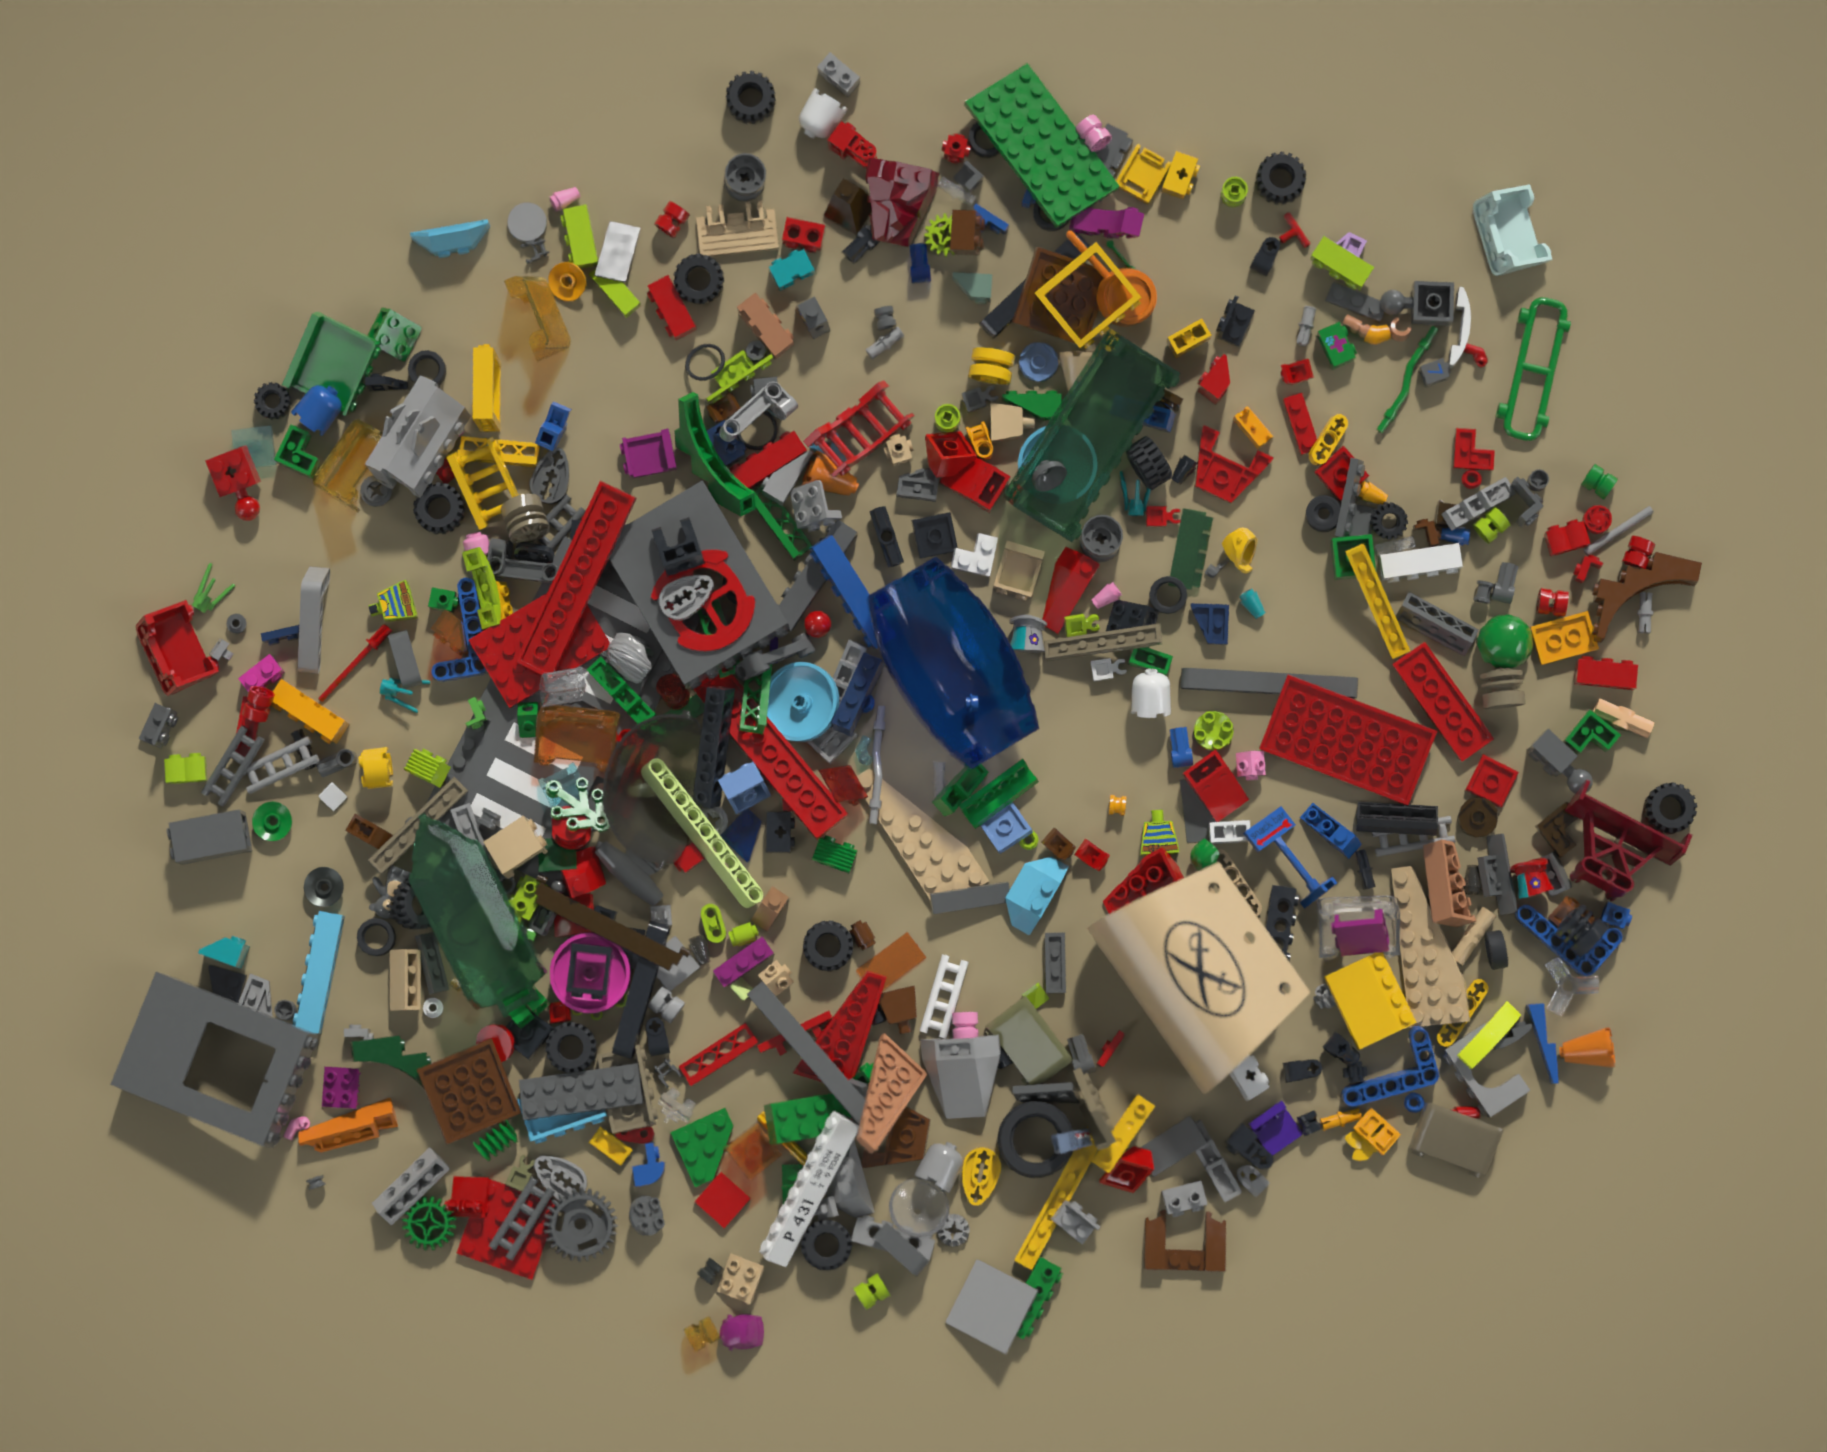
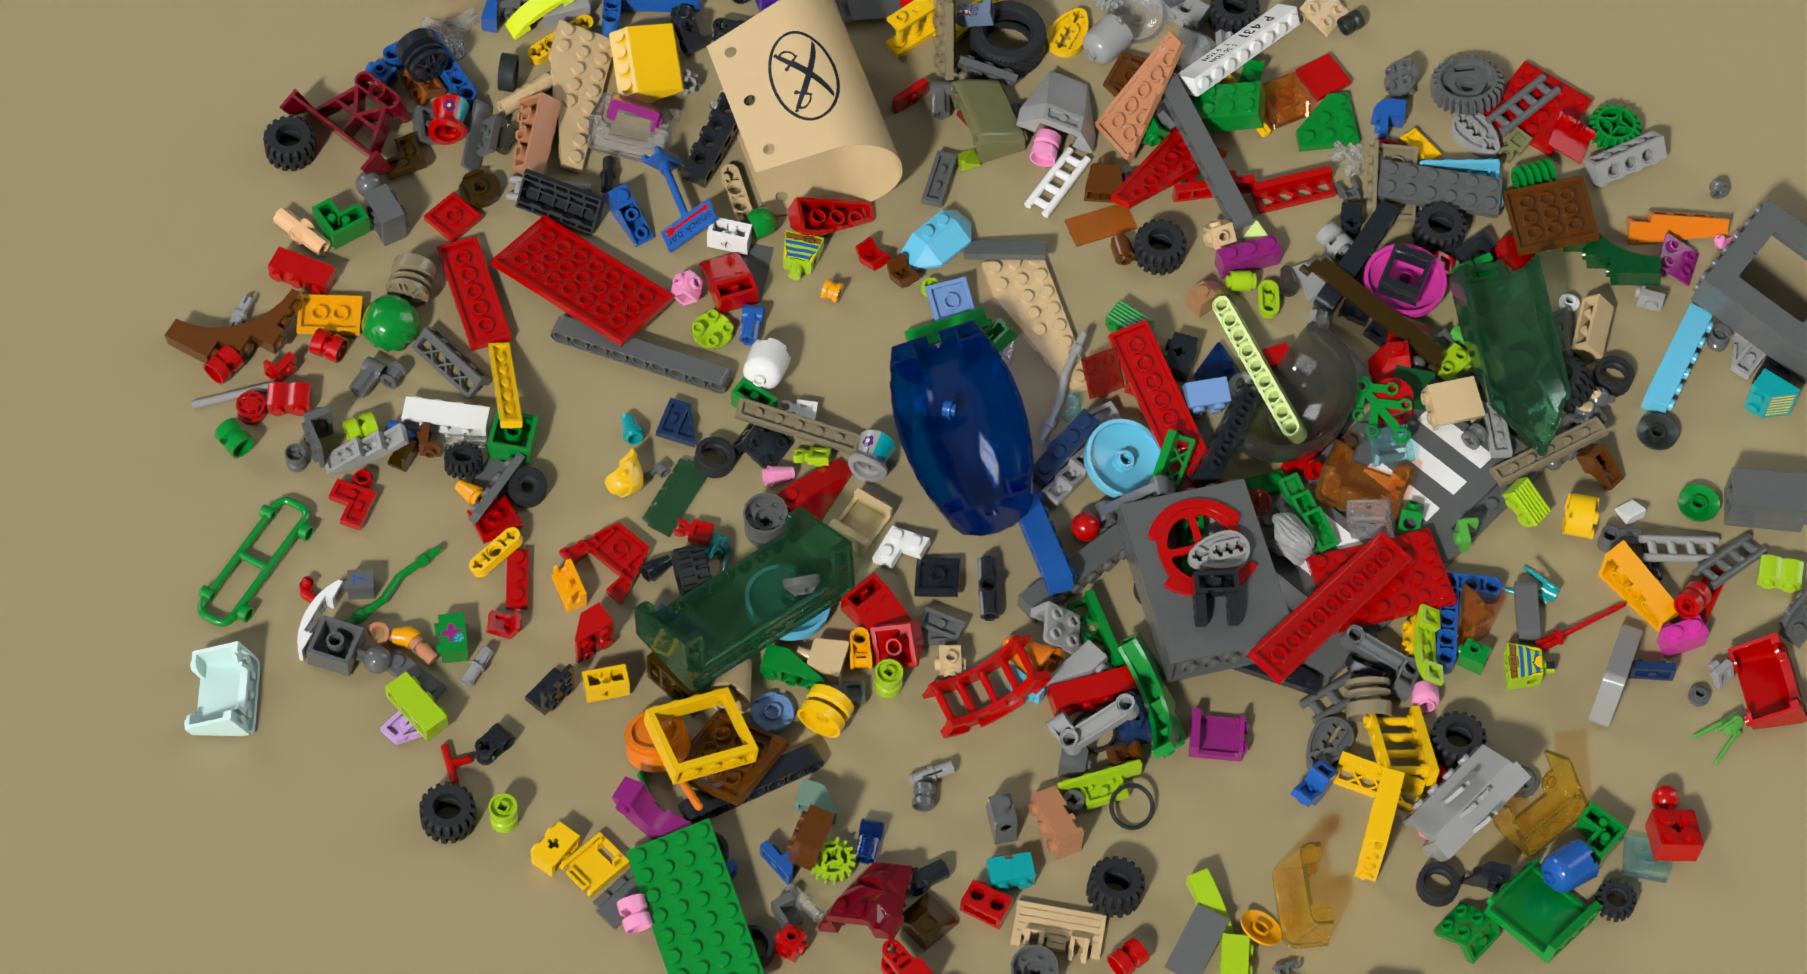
camera: 170 degrees left, 25 degrees down
red brick [646,275,697,341] -> none

